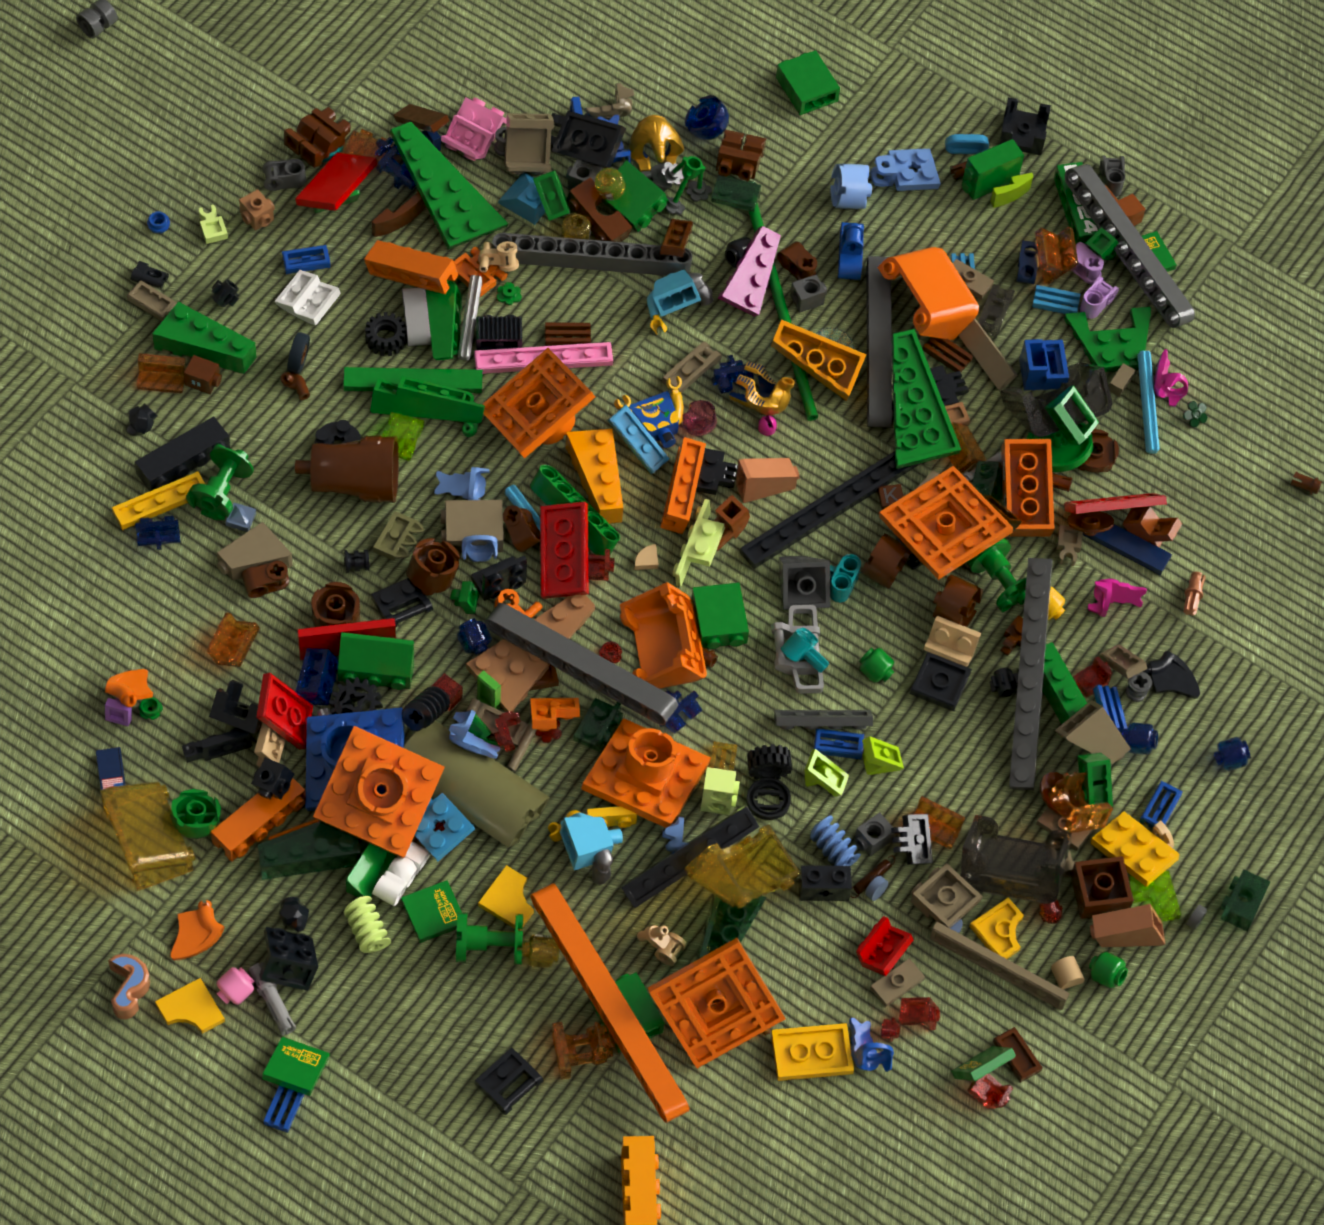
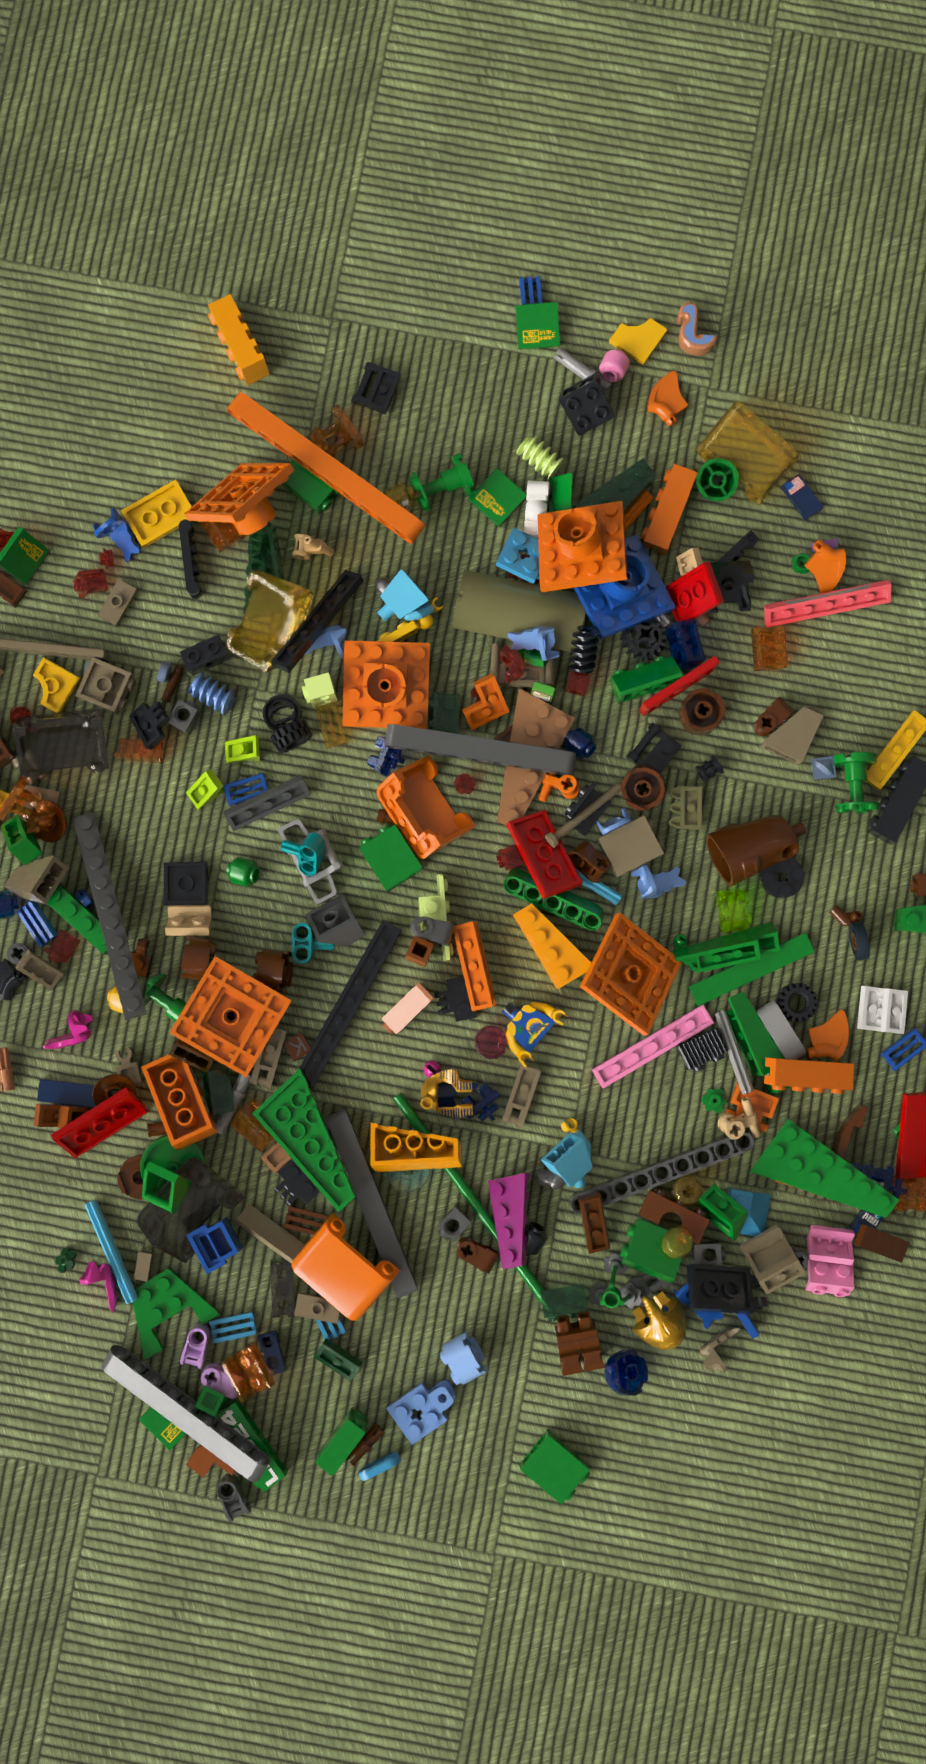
camera: 165 degrees right, 25 degrees up
clear blue hips [135,515,181,550] -> none
black brick [251,757,295,800] -> none
black rock [279,897,309,932] -> none
green tile [450,581,479,614] -> none
yellow tile [478,865,534,931] -> none
reddish brown tile [545,322,591,346] -> none
dark azure tile [607,405,670,474] -> none
tan tile [635,544,659,570] -> none
blue piece [838,222,864,280] -> none
red bracket [856,916,914,976] -> none
black gear [989,668,1018,697] -> none
lime slope [990,173,1033,208] -> none
black panel [999,97,1051,155] -> none
none -> blue tile [75,888,95,909]
none -> black plate [179,519,202,599]
none -> dark green plate [314,1338,363,1381]
none -> dark grey piece [410,916,455,946]
none -> dark tan bar [545,783,622,848]
none -> coral plate [764,580,891,628]
none -> orange arm [806,1010,849,1062]

